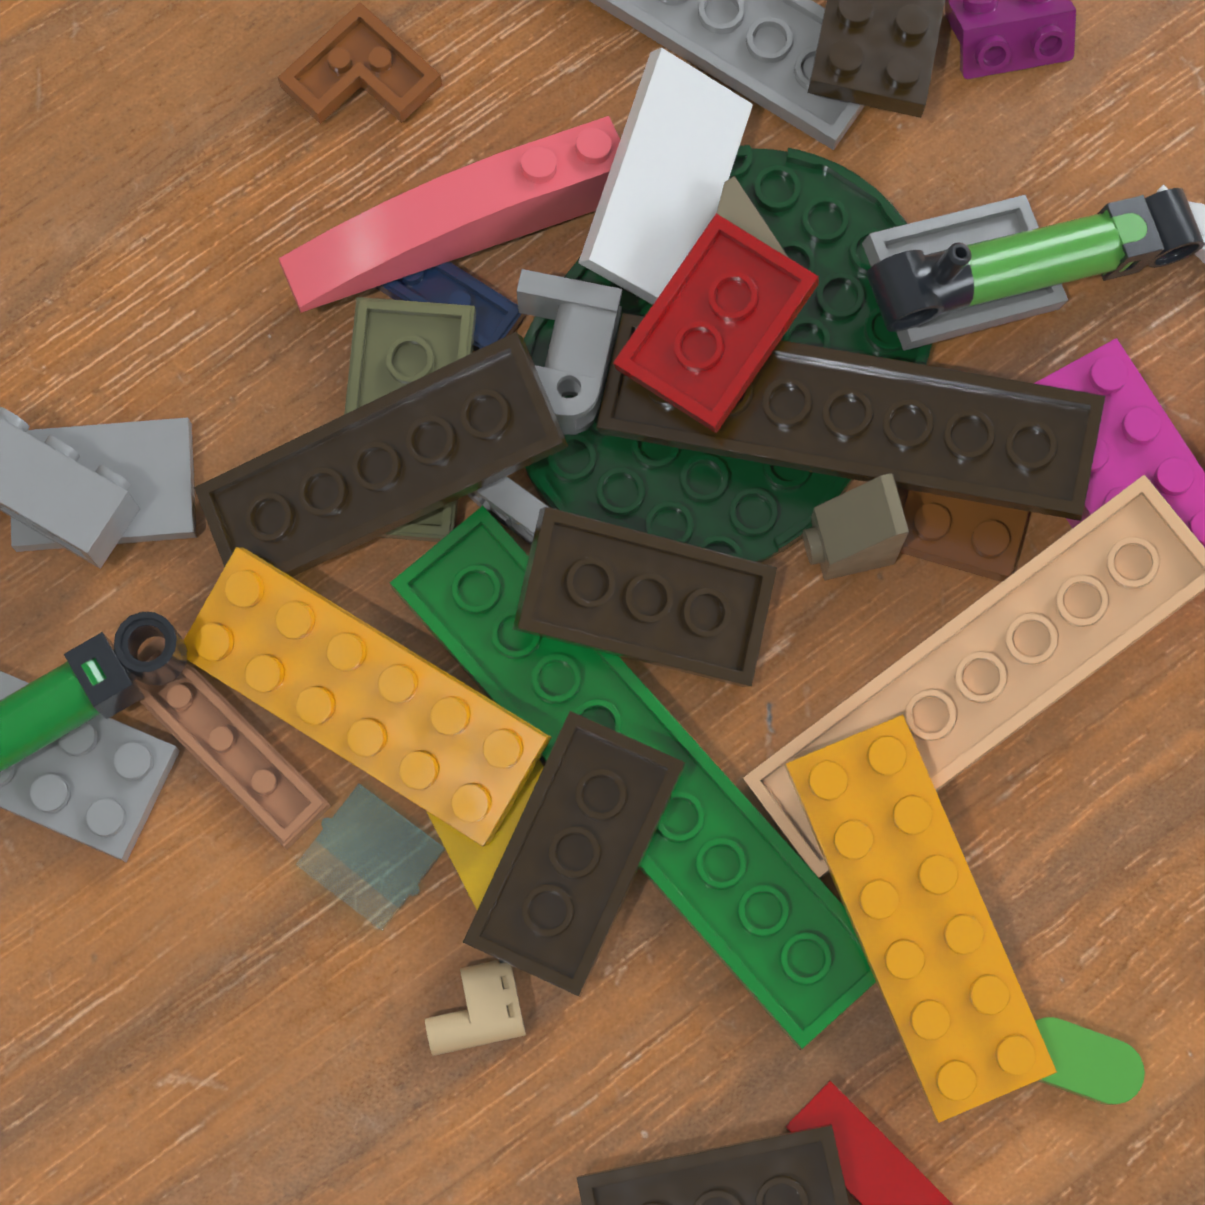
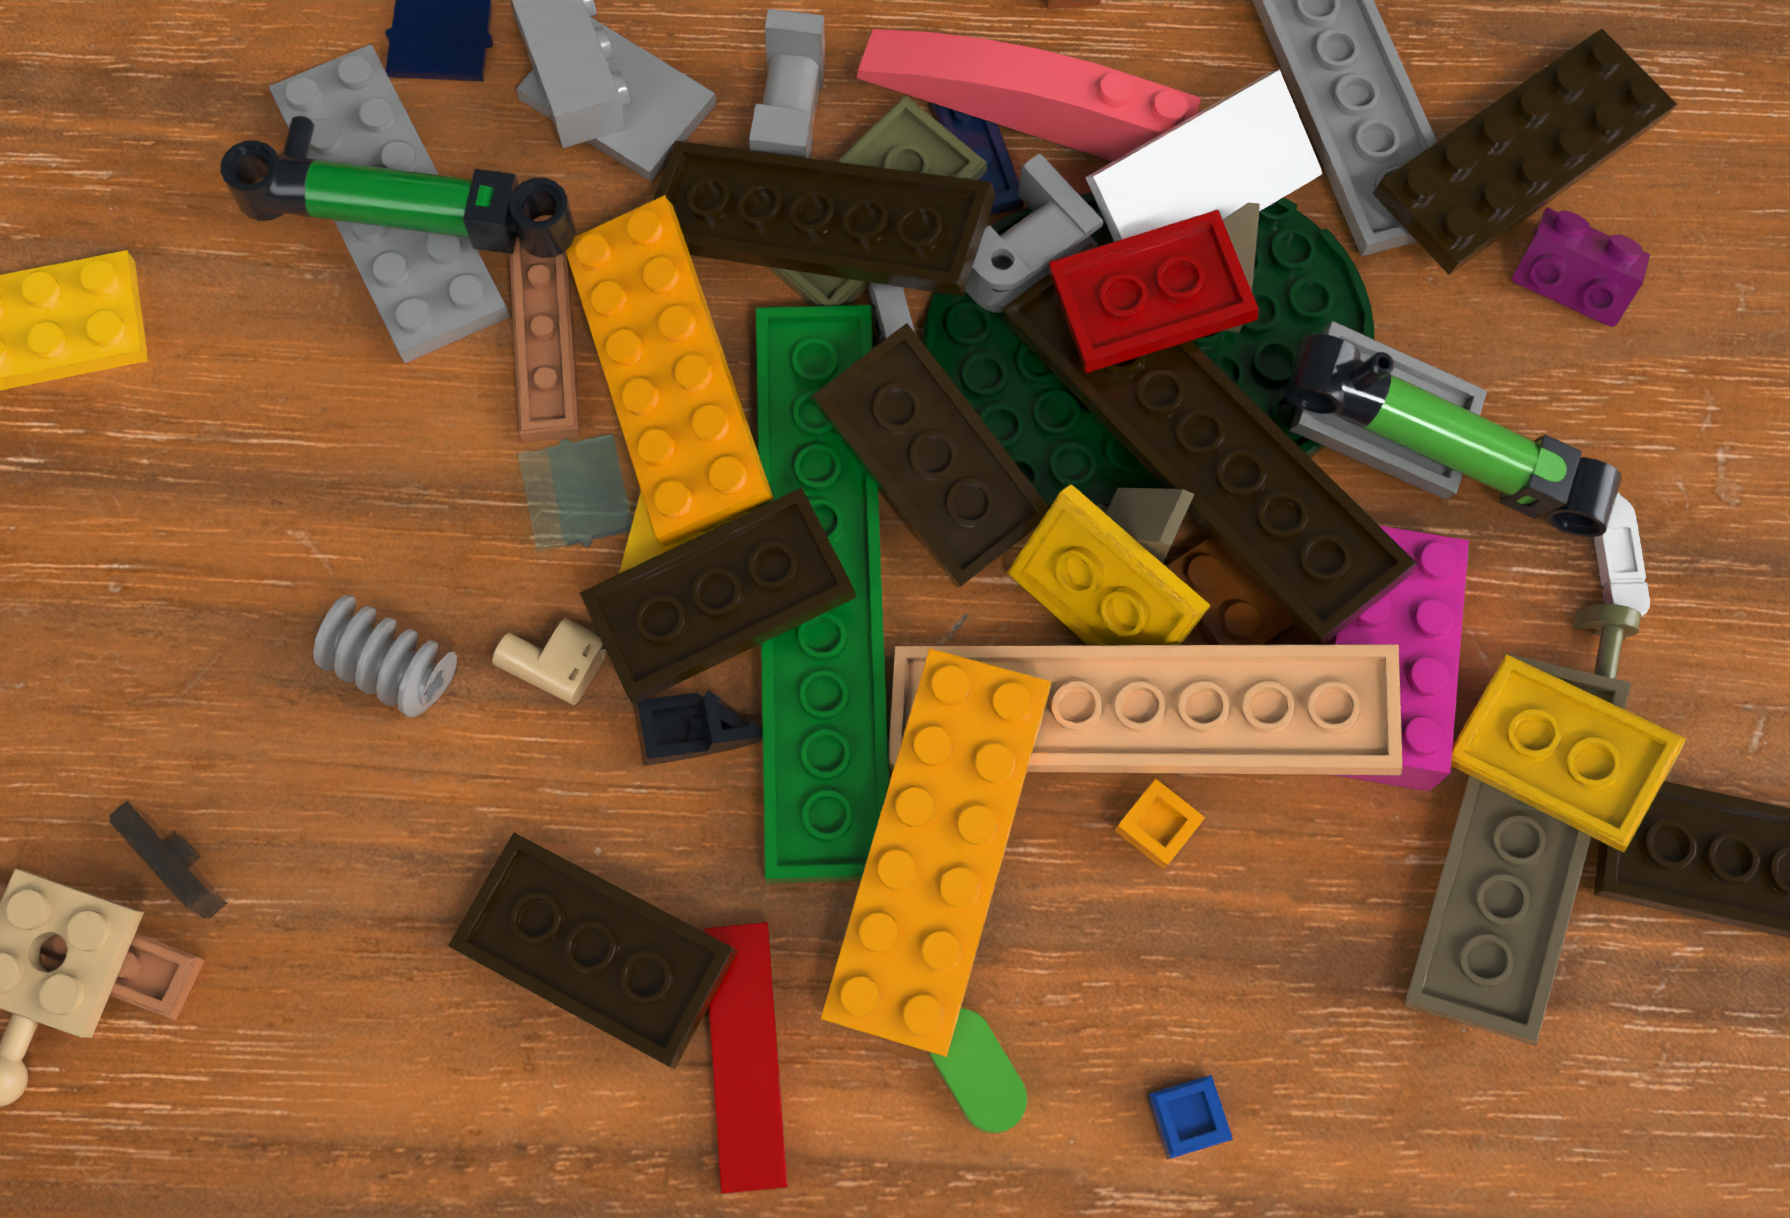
camera: 35 degrees right, 5 degrees down
none -> light grey piece [313,595,457,717]
none -> black slope [634,690,763,766]
none -> light grey piece [749,9,825,158]
none -> yellow tile [1007,484,1211,646]
none -> light orange plate [1115,778,1205,870]

